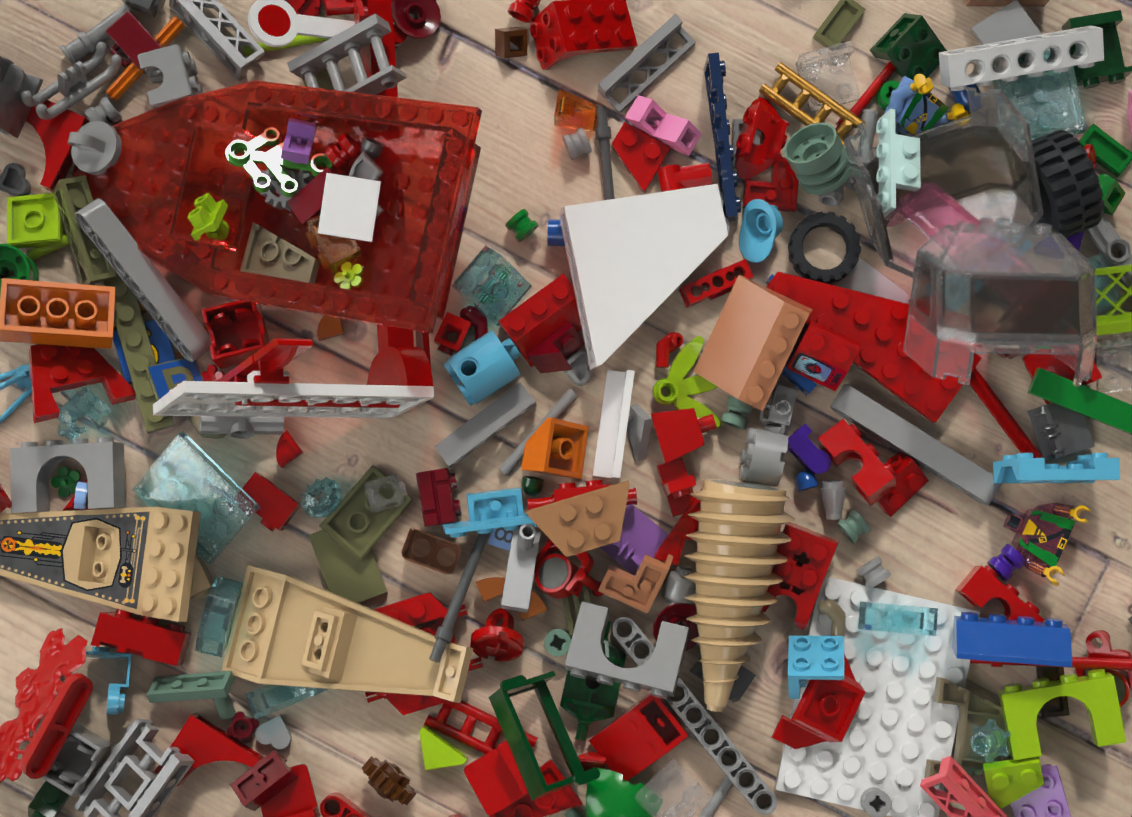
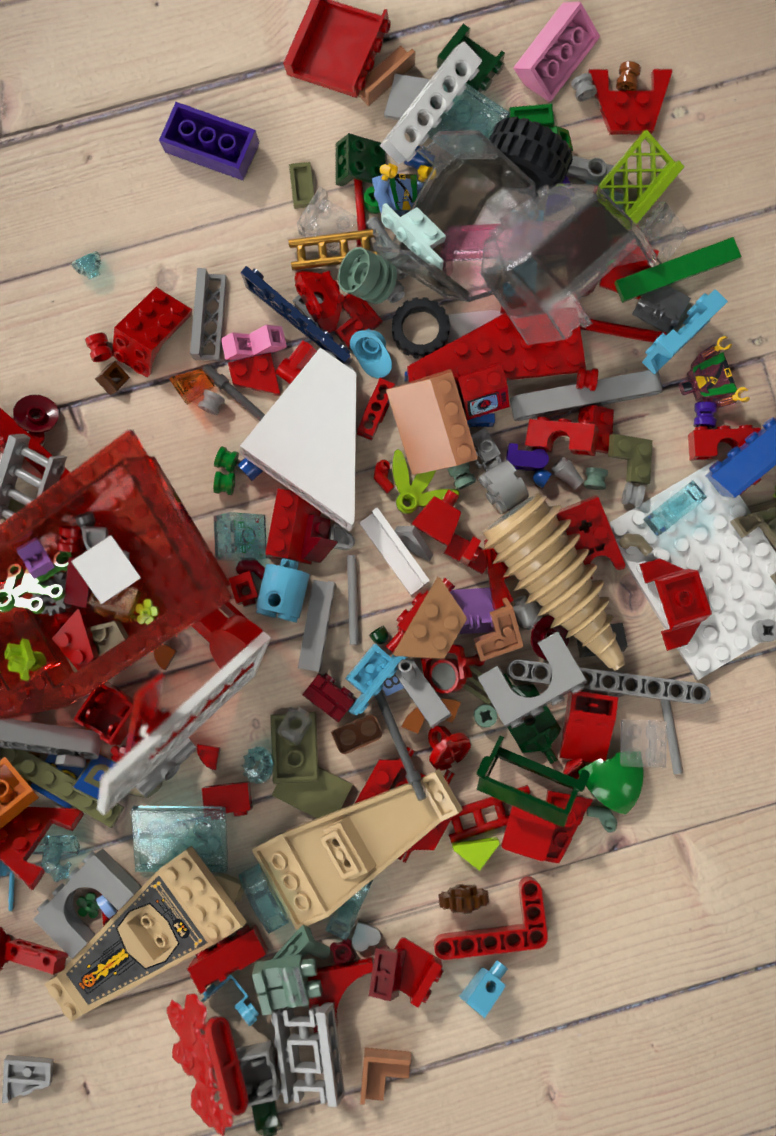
camera: 40 degrees left, 0 degrees up
orange slope [521,417,589,479] -> none
medium azure bracket [788,636,845,699] -> none
none -> red wing [52,608,99,673]
none -> red tile [52,612,74,635]
none -> light grey tile [55,755,86,768]
none -> green wheel [214,446,239,473]
none -> sand green hips [252,954,322,1016]
none -> red wheel [576,367,599,391]
none -> olive plate [608,434,653,485]

